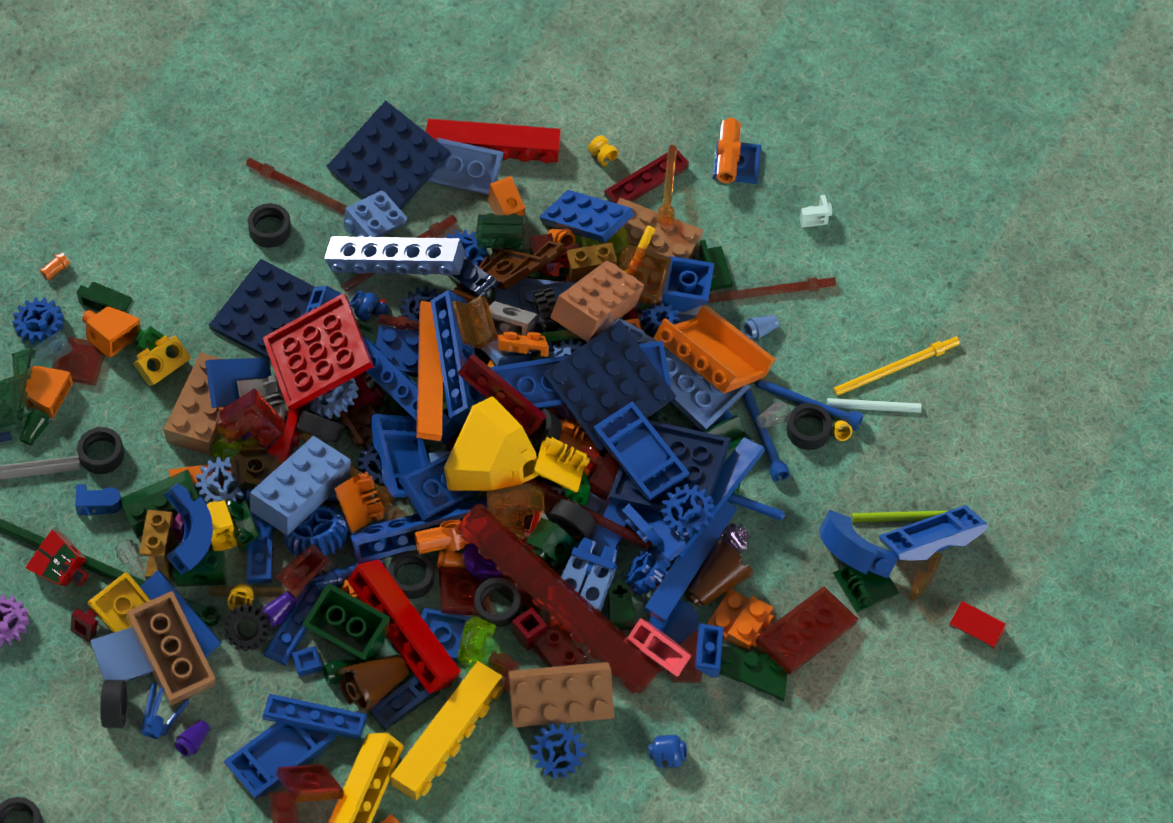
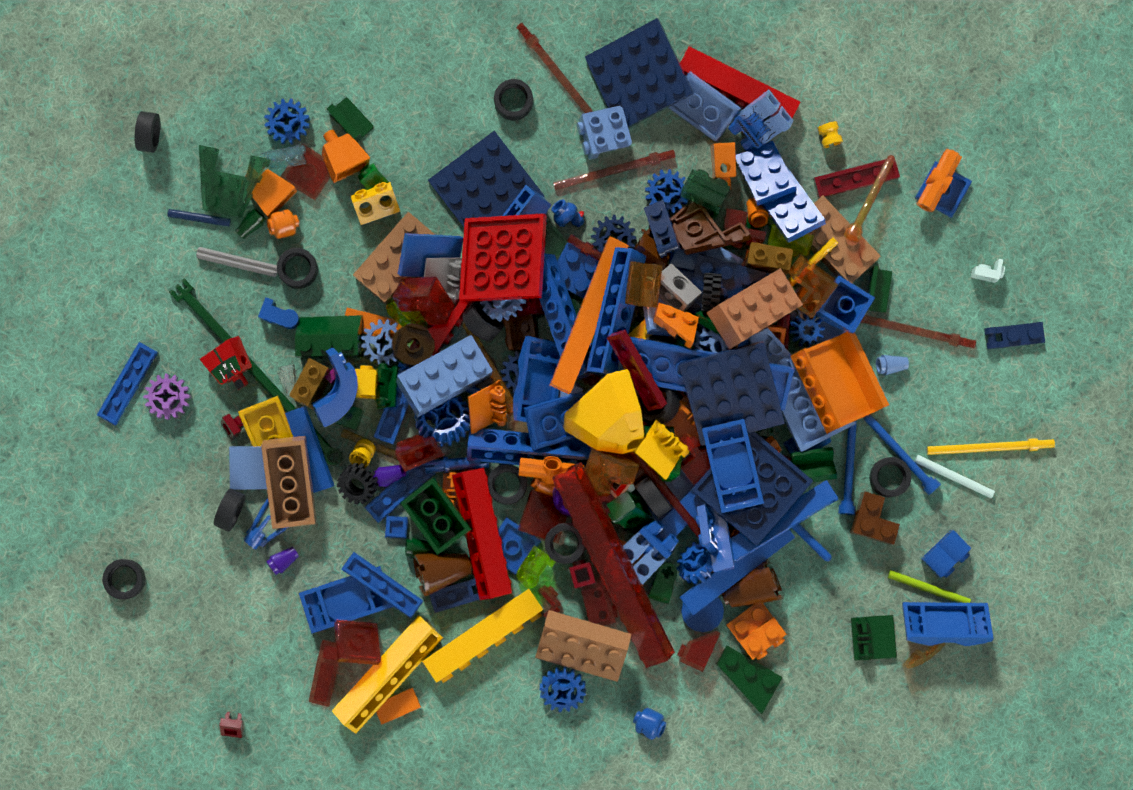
camera: 20 degrees right, 25 degrees up
orange pin [40,253,70,281] -> none
medium blue brick [325,236,466,276] -> none
coral slope [627,618,691,677] -> none
blue gear [661,484,716,538] -> none
blue slope [695,623,724,678] -> none
clear purple gear [721,524,751,553] -> none
clear red plate [755,586,859,675] -> none
clear cone [756,402,790,428] -> none
blue arch [819,510,898,578] -> none
yellow hinge [832,420,853,441] -> none
red hinge [949,601,1006,649] -> none
none -> orange head [267,209,299,239]
none -> hips [728,90,794,151]
none -> plate [735,141,797,206]
none -> reddish brown brick [850,491,900,545]
none -> blue brick [921,530,971,578]
none -> dark blue plate [984,322,1045,350]

